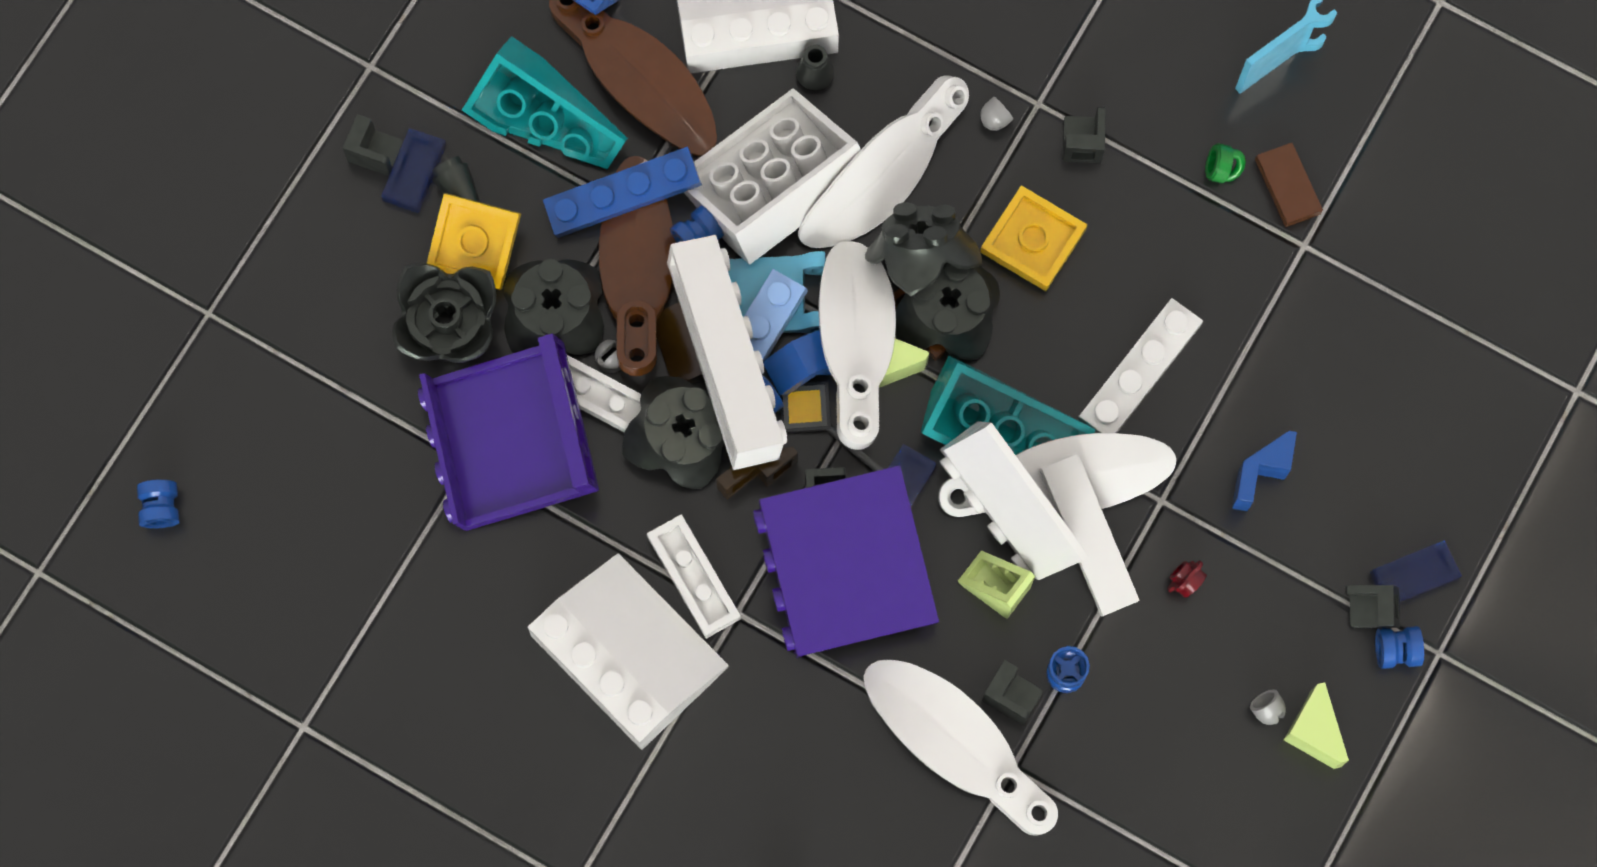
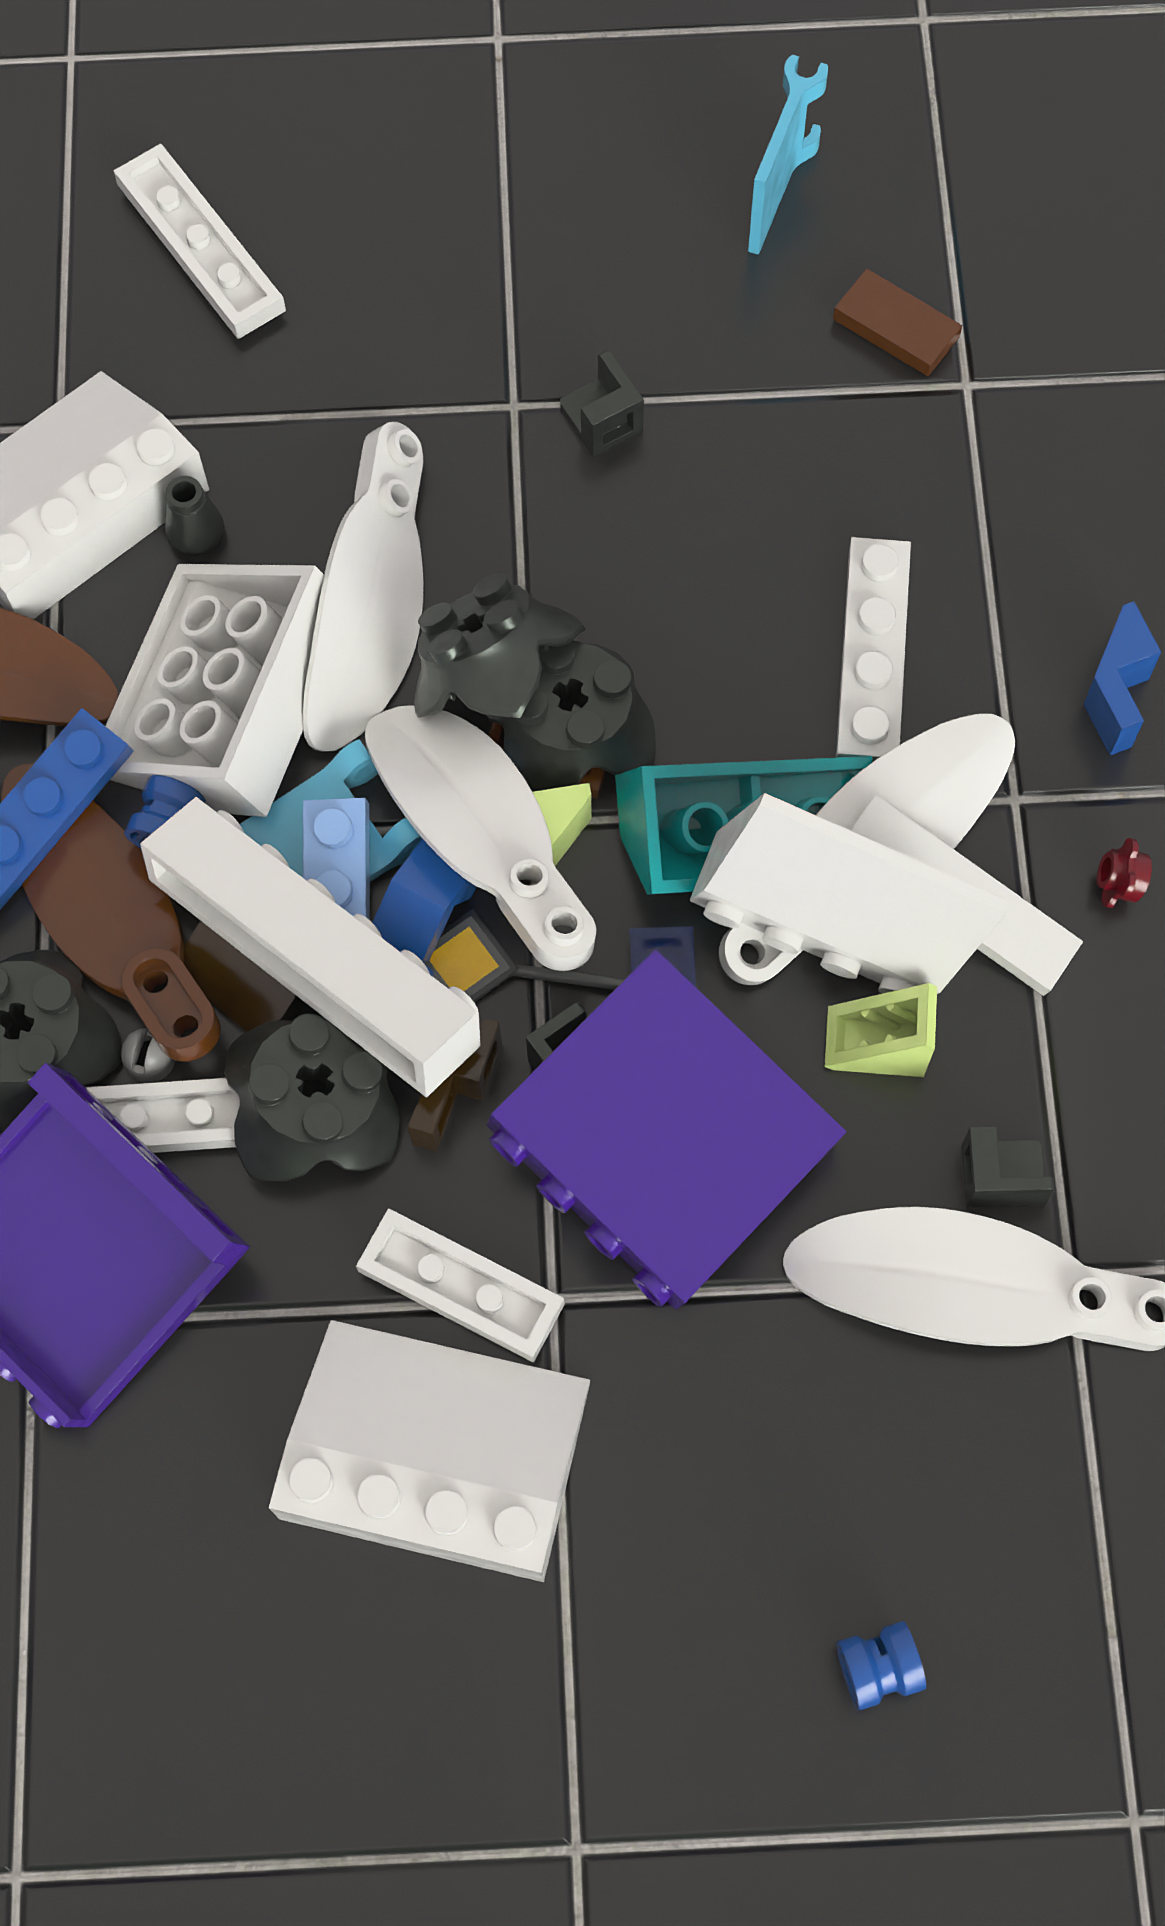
camera: 30 degrees left, 5 degrees down
light grey hinge [980,96,1014,130] -> none
yellow plate [980,185,1088,291] -> none
blue wheel [1046,646,1090,693] -> none
green tile [1205,143,1246,183] -> none

